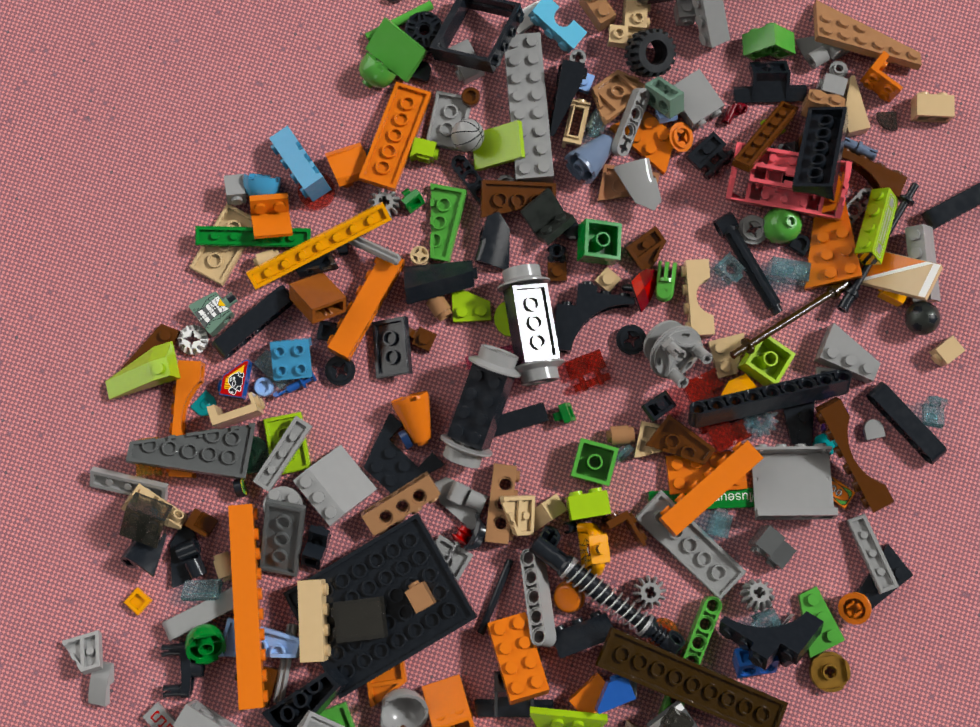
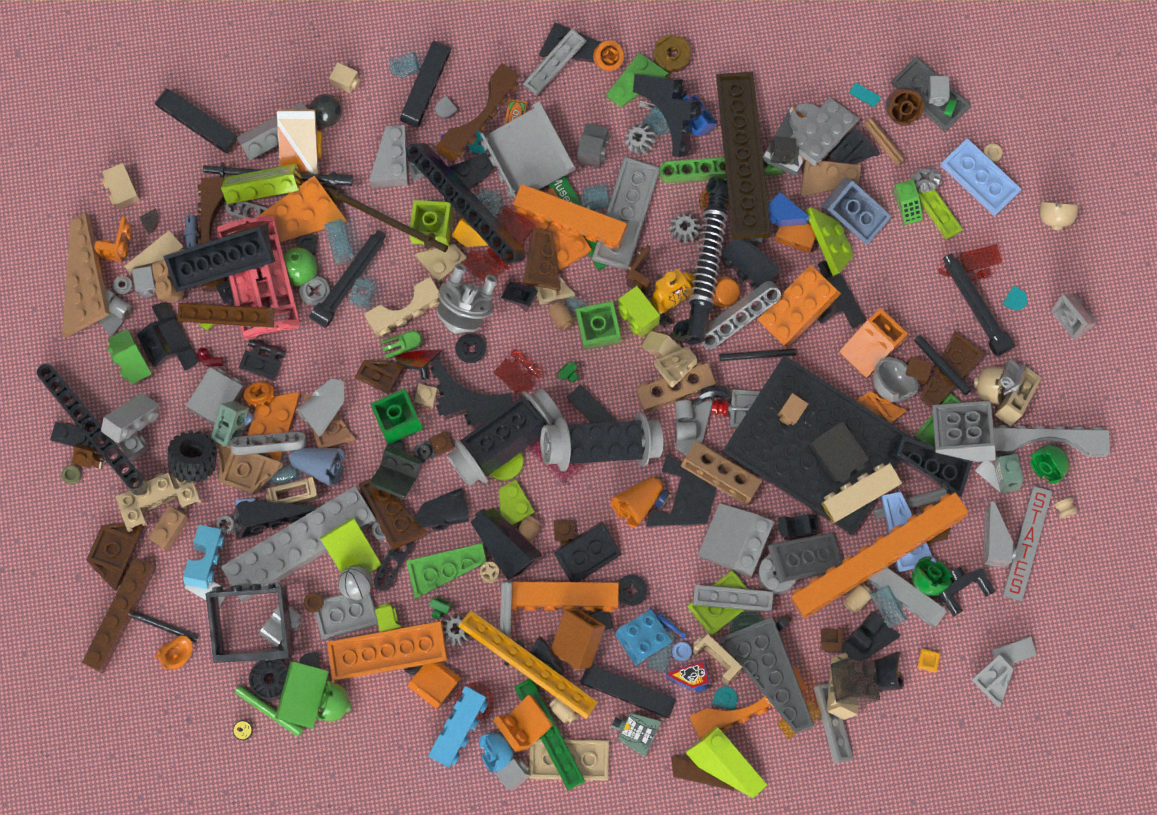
camera: 115 degrees left, 5 degrees down
white gear [177,324,208,355] -> none

